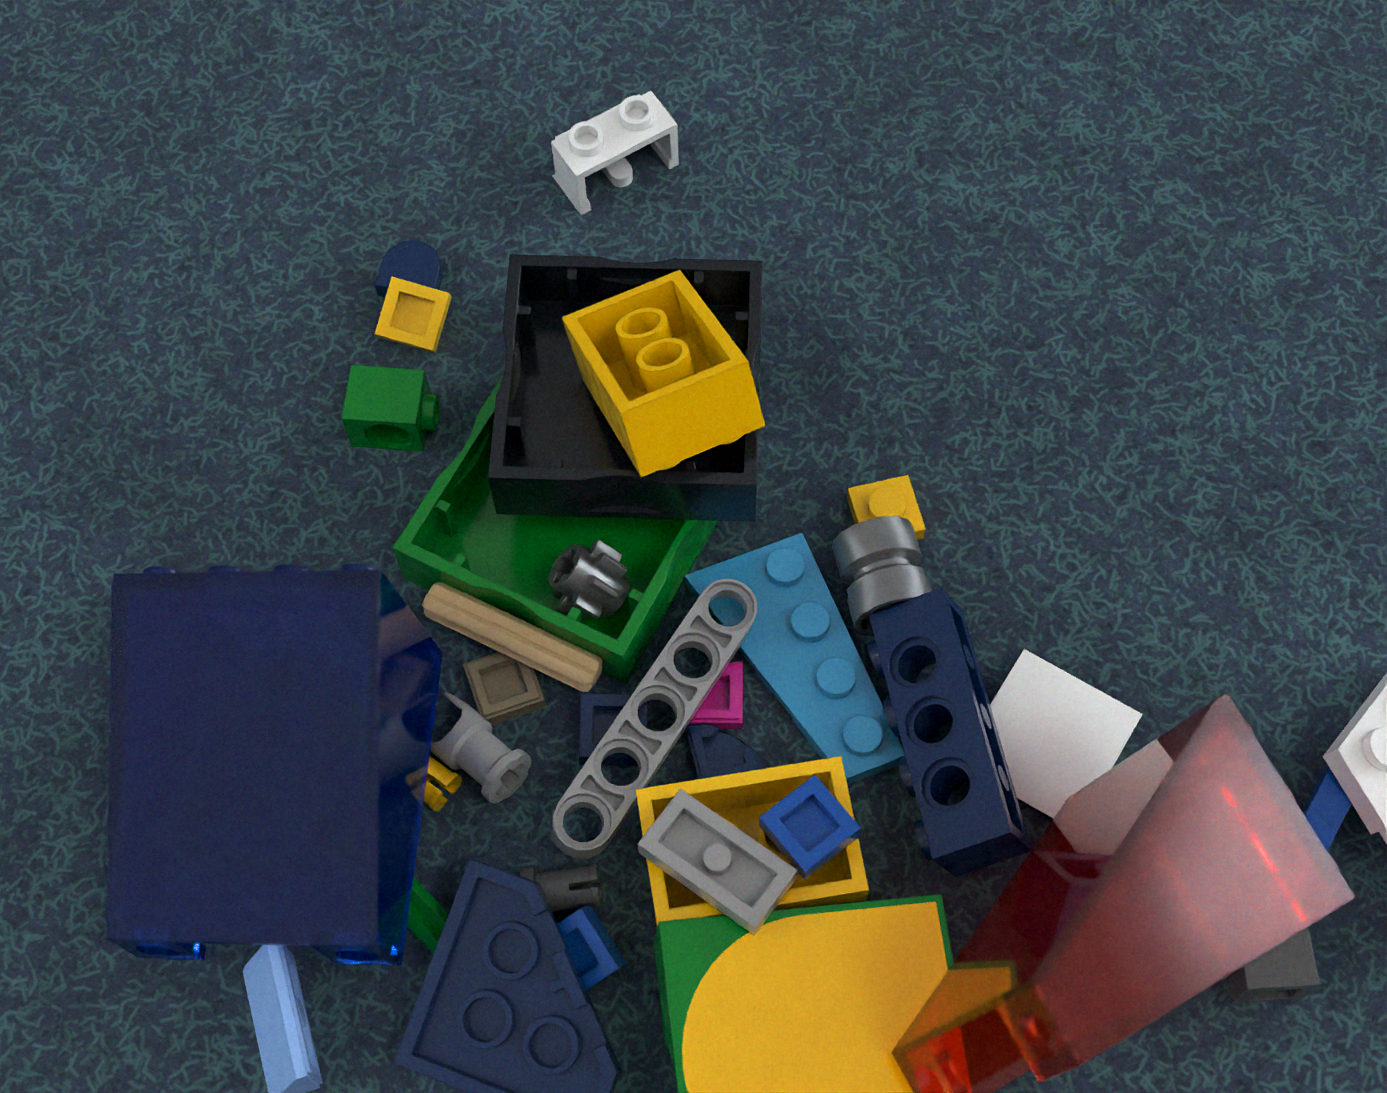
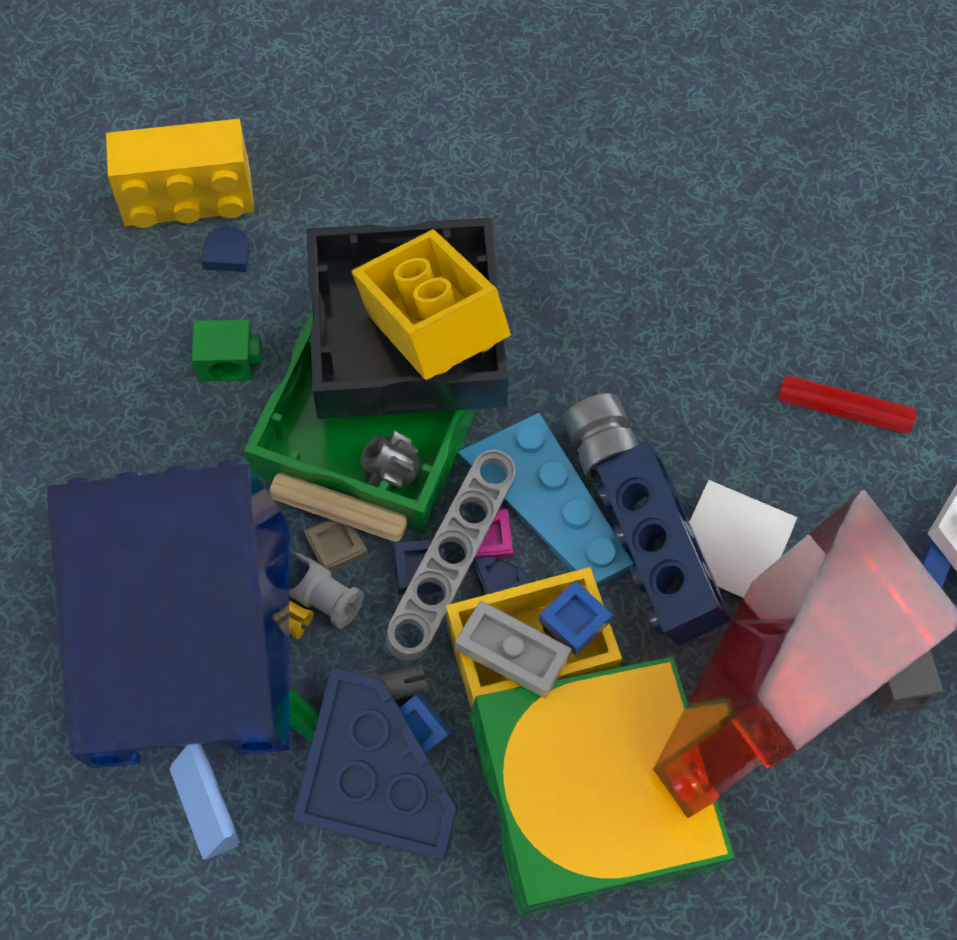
camera: 10 degrees left, 0 degrees up
yellow plate [375,276,452,353] -> none
white window [551,91,679,215] -> none
yellow plate [847,475,926,540] -> none
none -> yellow brick [106,119,254,228]
none -> red axle [779,375,916,434]

